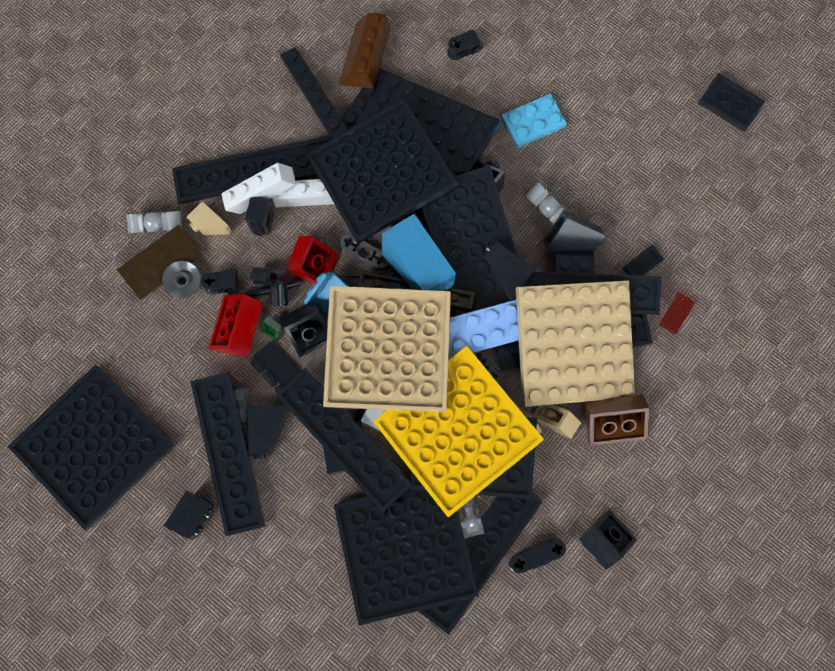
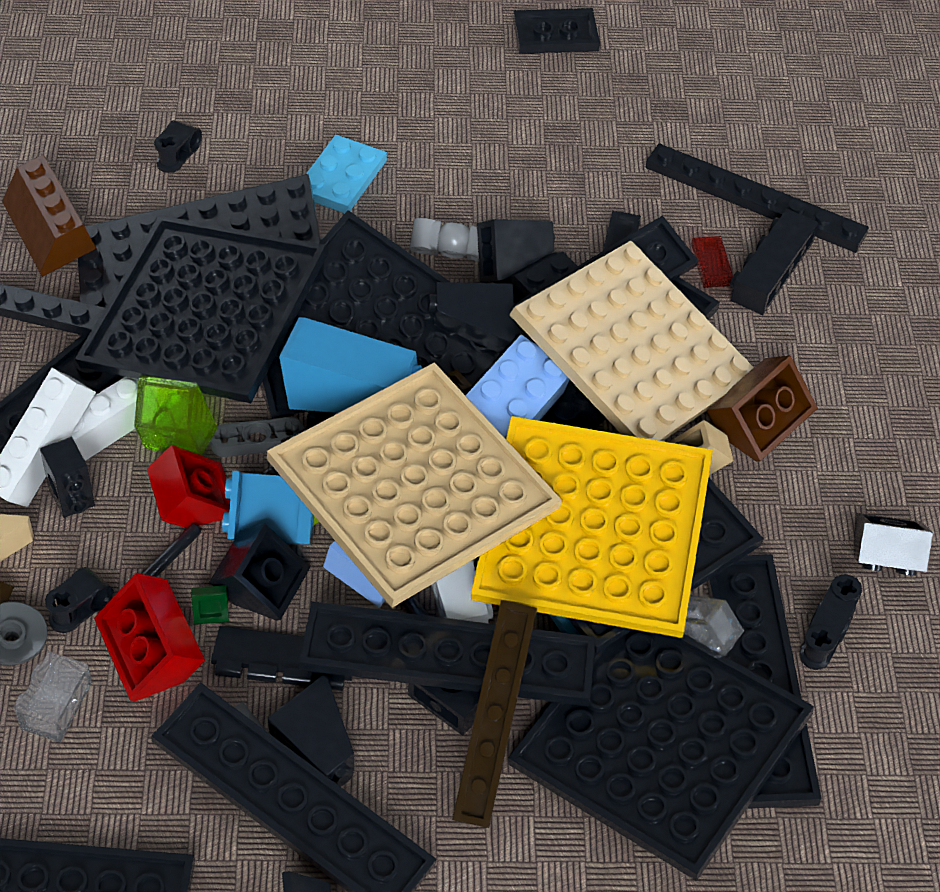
camera: 45 degrees left, 25 degrees down
black piece [250,267,290,307] -> none
none -> clear brick [14,651,92,742]
none -> clear neon green slope [134,375,218,456]
none -> dark brown plate [452,600,537,828]
none -> black plate [645,143,869,253]
none -> black brick [730,209,819,316]

